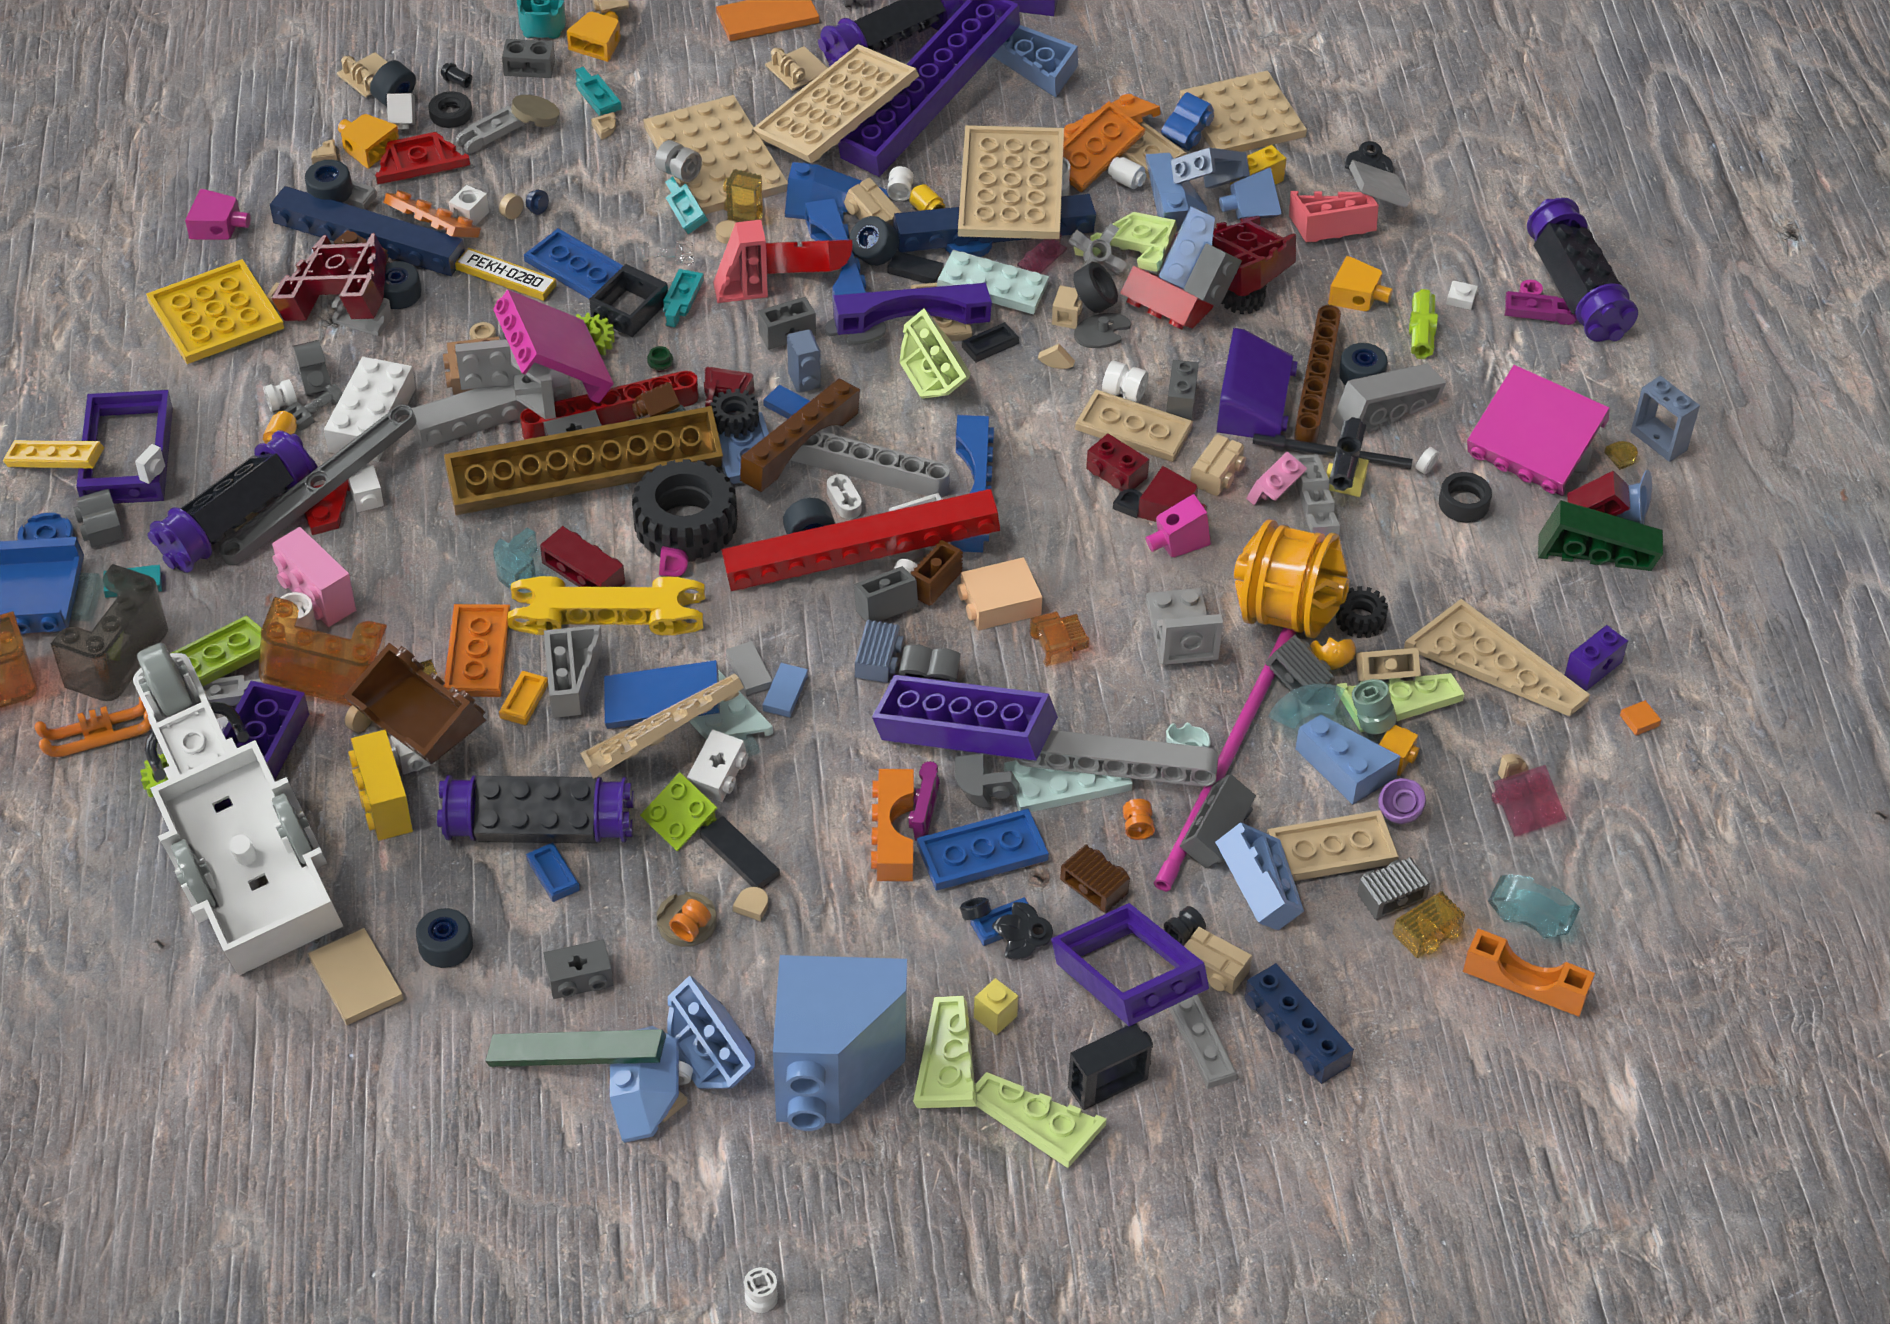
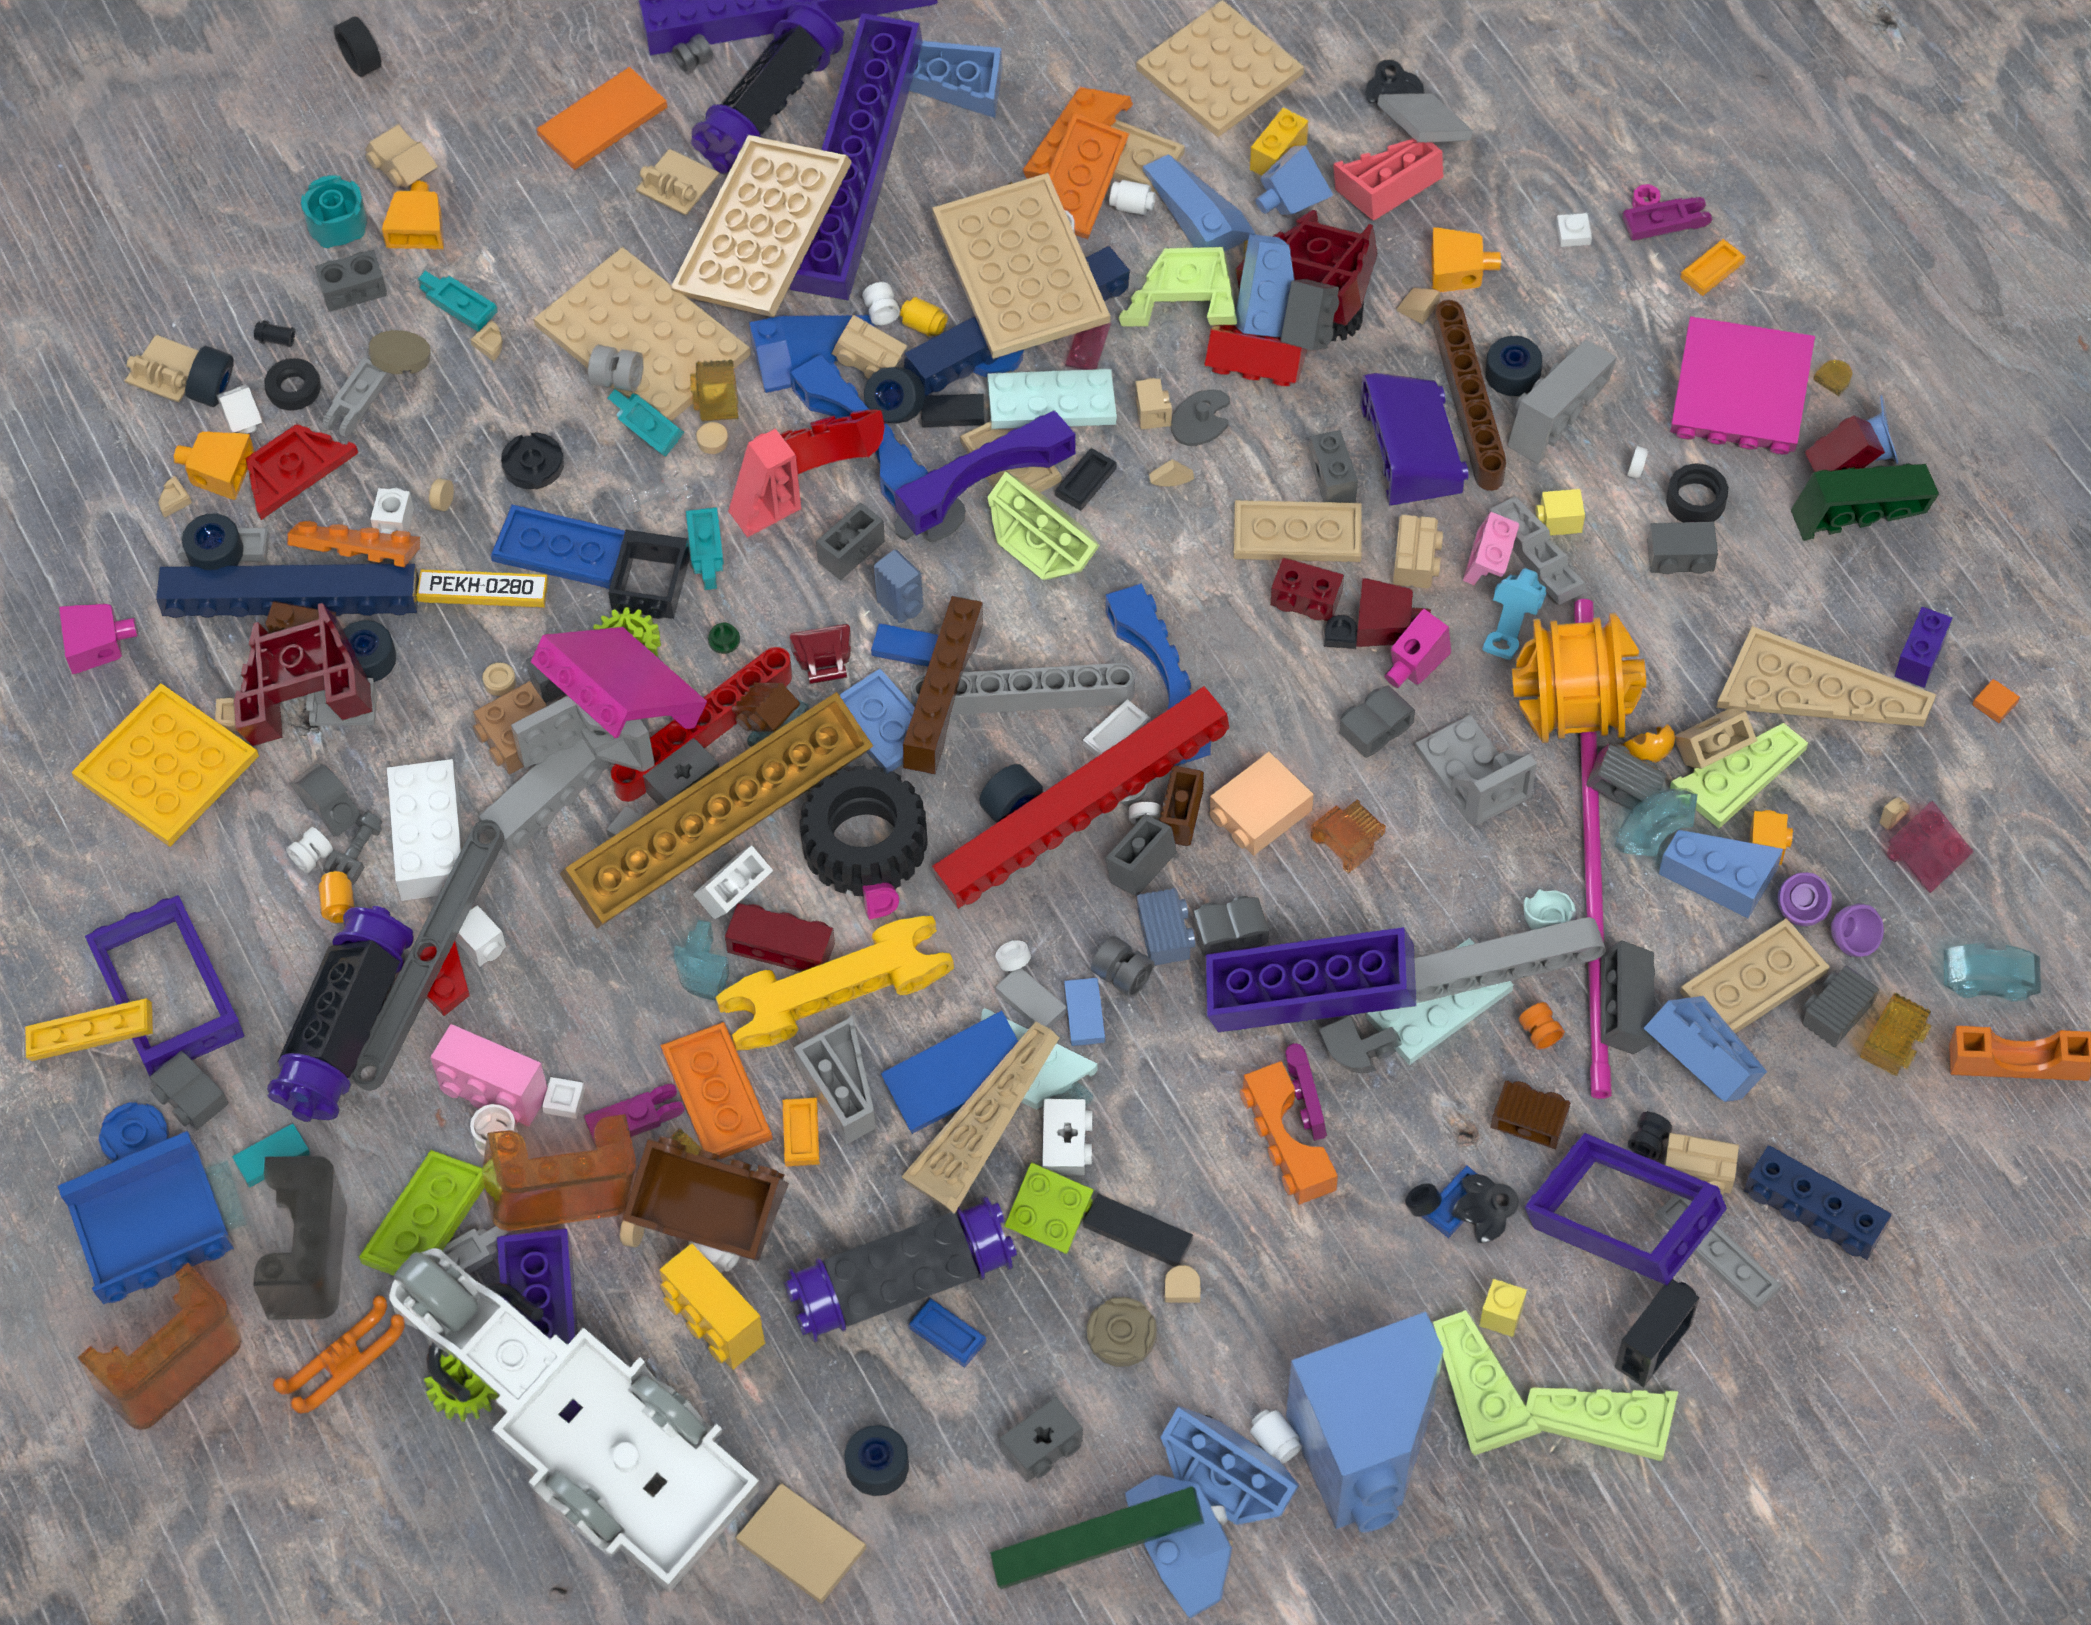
camera: 20 degrees left, 10 degrees up
white plate [135,444,165,484] -> none
dark blue plate [526,189,549,215] -> none
orange wheel [669,899,711,942] -> none
black tyre [710,389,759,438] -> none
white beam [827,474,862,519] -> none
blue plate [917,808,1049,891] -> none
light grey pin [1068,223,1127,275] -> none
black tyre [1073,262,1118,313] -> none
white wheel [1102,360,1149,403] -> none
blue brick [1161,92,1214,151] -> none
sand blue panel [1171,147,1250,189] -> none
black bar [1252,433,1413,469] -> none
black piece [1329,417,1366,491] -> none
black tyre [1336,586,1388,638] -> none
sand green wheel [1352,679,1397,734] -> none
lime piece [1409,289,1438,359] -> none
brick [1527,198,1638,342] -> none
sand blue window [1631,375,1700,462] -> none
none -> black tile [501,432,564,490]
none -> white tile [542,1077,585,1119]
none -> magenta hinge [584,1083,685,1150]
none -> white brick [693,845,773,919]
none -> white tile [995,940,1031,971]
none -> flat silver wheel [1091,935,1154,998]
none -> white brick [1250,1409,1302,1464]
none -> dark grey brick [1339,685,1415,758]
none -> tan slope [1397,288,1440,325]
none -> medium azure piece [1483,568,1546,660]
none -> dark grey brick [1647,522,1718,574]
none -> light orange tile [1680,239,1746,296]
none -> medium lavender piece [1831,903,1884,957]

